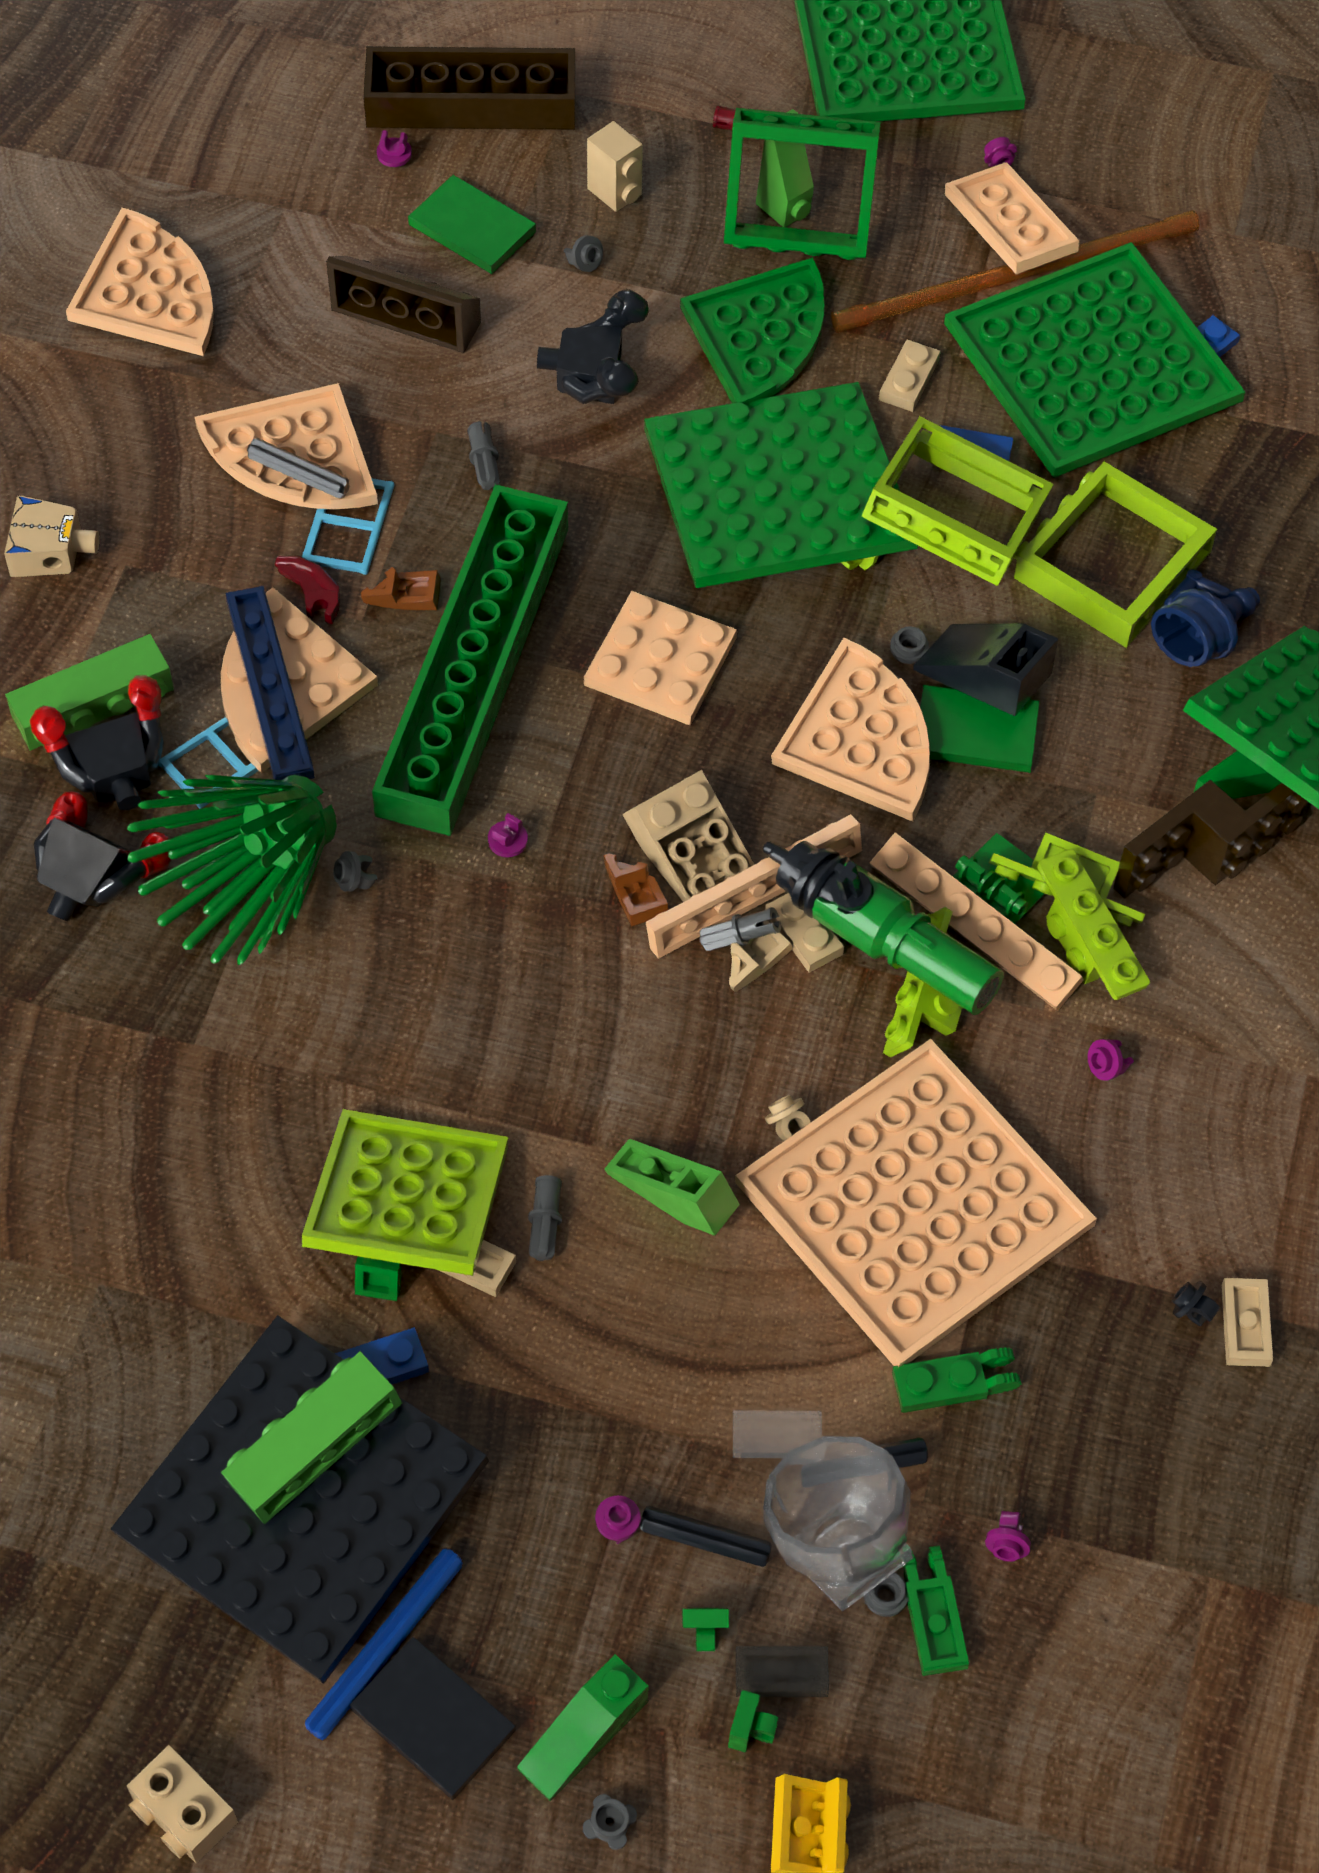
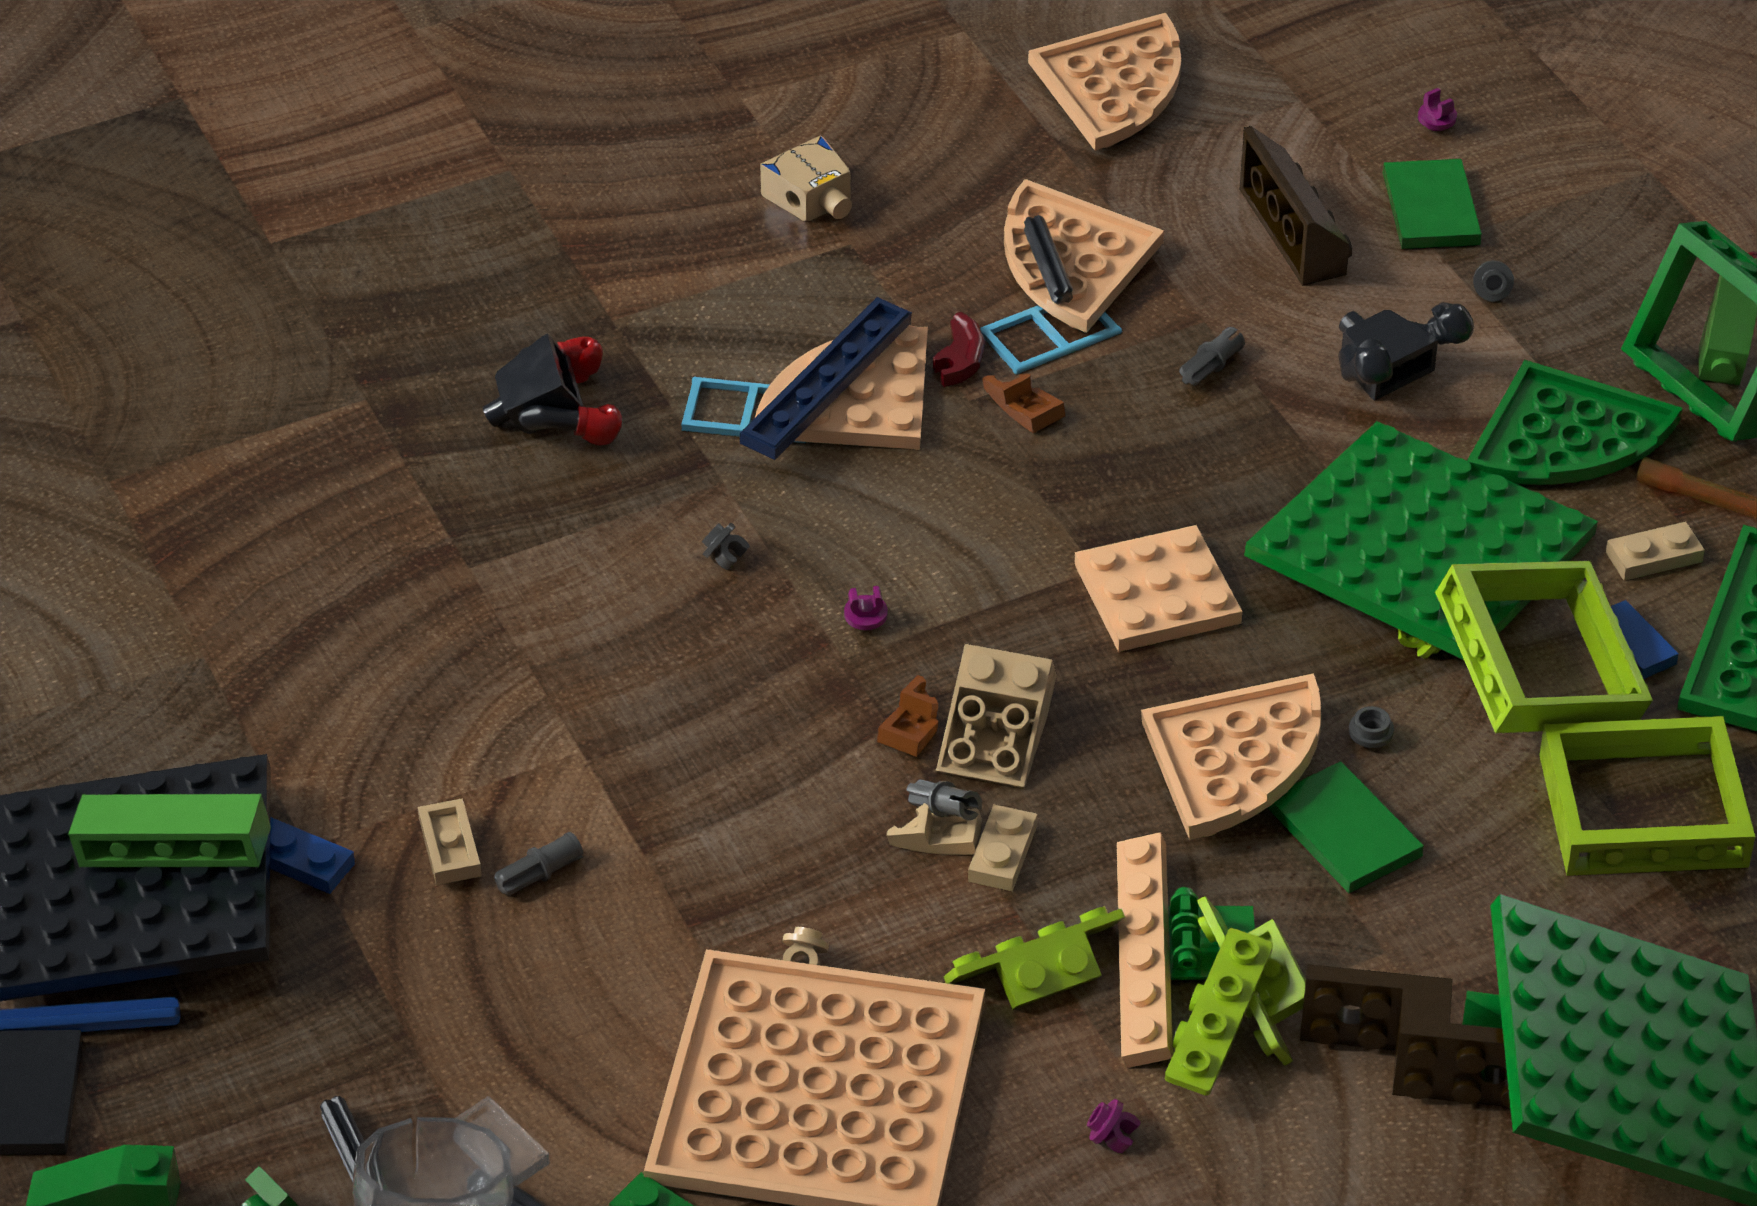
camera: 50 degrees right, 15 degrees down
bright green brick [5,634,174,751] -> none
black torso [29,675,164,810] -> none
green plant [127,774,337,965] -> none
lime plate [302,1109,508,1276] -> none
green tile [355,1256,401,1301] -> none
dark brown brick [363,46,576,130] -> none
green brick [372,484,568,836] -> none
tan brick [587,121,643,212] -> none
magenta plate [595,1495,641,1544] -> none
bright green slope [605,1139,740,1236] -> none
light nougat plate [646,814,862,959] -> none
green piece [763,841,1004,1015] -> none
black slope [913,623,1058,716] -> none
dark blue piece [1151,569,1260,667] -> none

